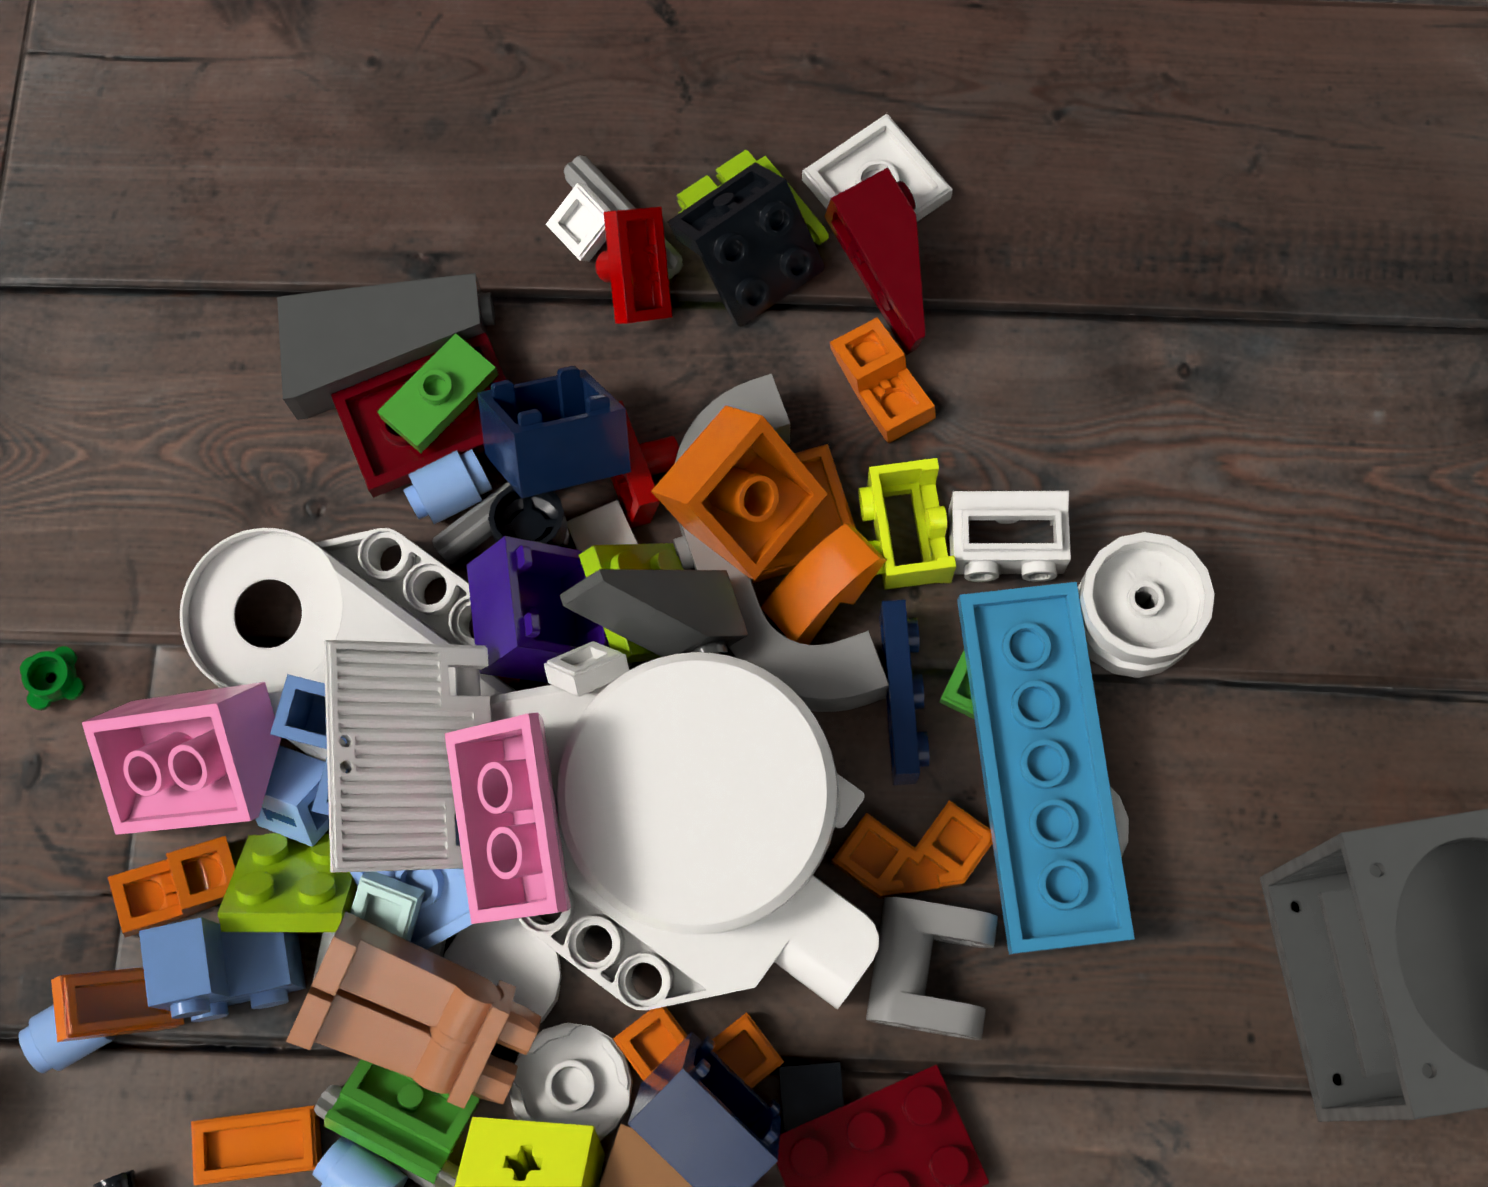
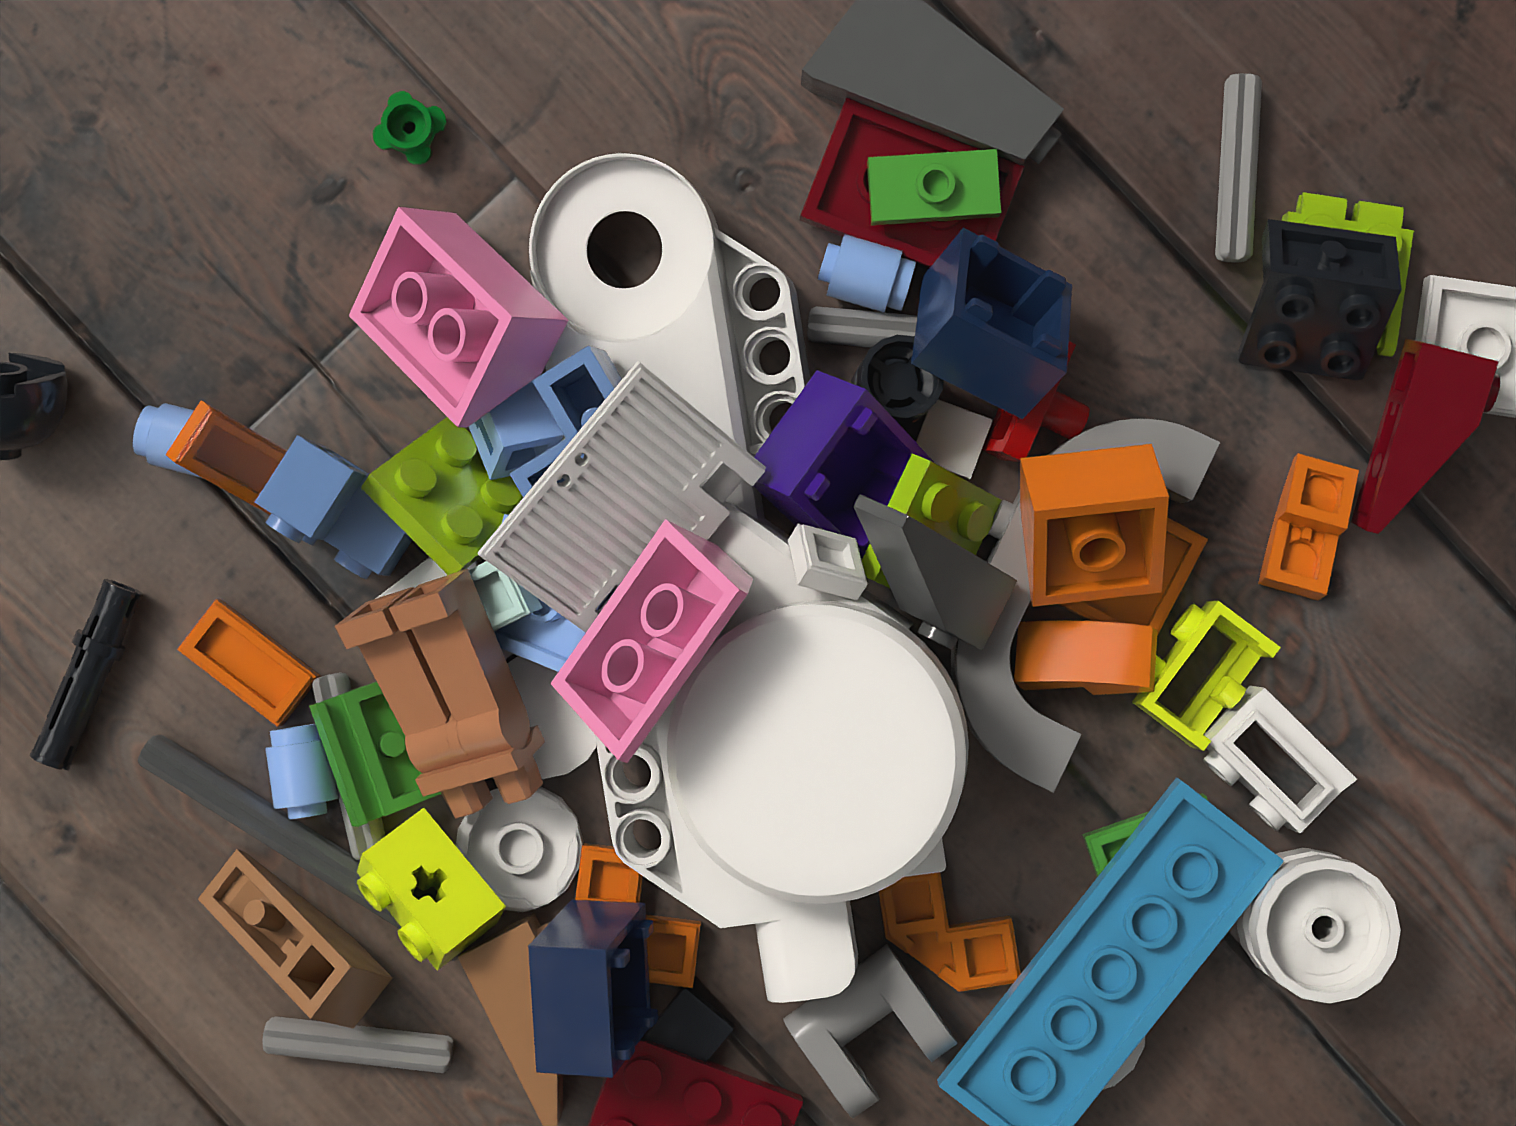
camera: 40 degrees right, 15 degrees up
orange slope [108,836,235,938] -> none
white tile [546,183,611,262] -> none
red tile [595,206,672,324] -> none
dark blue plate [879,600,930,785] -> none

